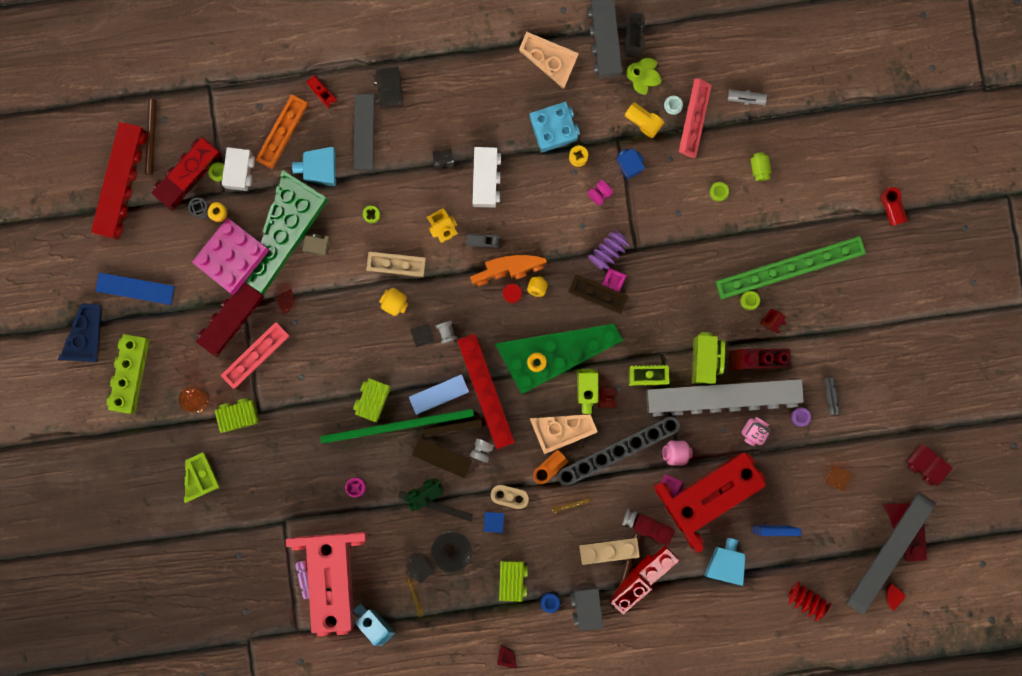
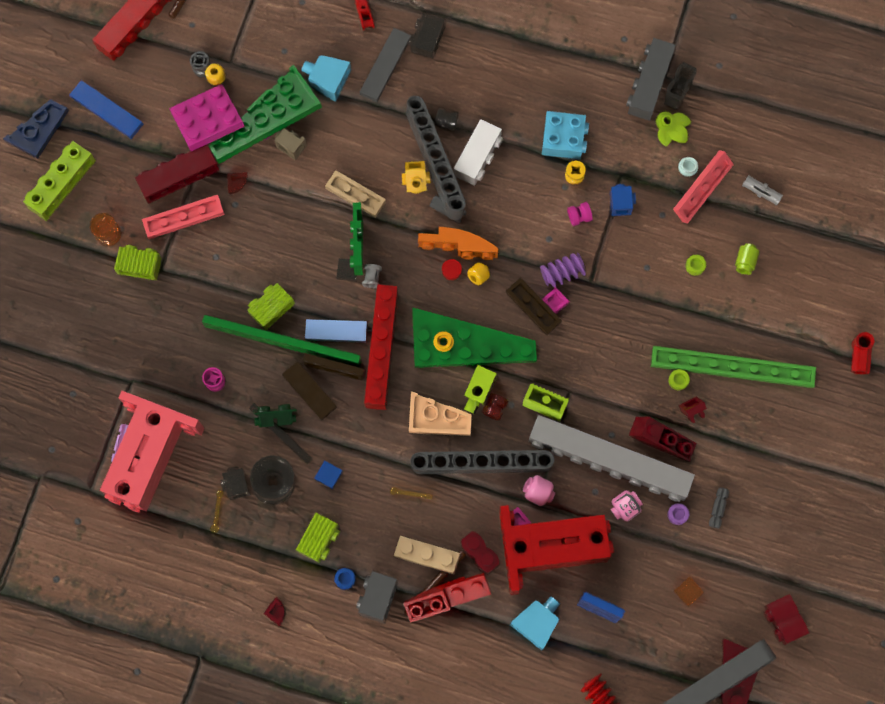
camera: 30 degrees right, 10 degrees down
brick [151,136,223,211] -> none
lime wing [184,452,220,503] -> none
lime tile [208,162,224,182] -> none
white brick [222,147,255,191] -> none
orange tile [255,94,309,170] -> none
medium azure torso [353,604,396,646] -> none
lime bush [362,206,380,223] -> none
yellow head [379,288,408,316] -> none
light grey wheel [470,438,494,463] -> none
tan plate [491,485,529,509] -> none
light nougat wing [519,32,579,89] -> none
orange piece [533,450,568,485] -> none
light grey bush [622,509,637,528] -> none
yellow piece [624,102,664,138] -> none
lime brick [692,332,725,385] -> none
none -> green wing [350,202,363,275]
none -> dark grey beam [406,96,466,220]

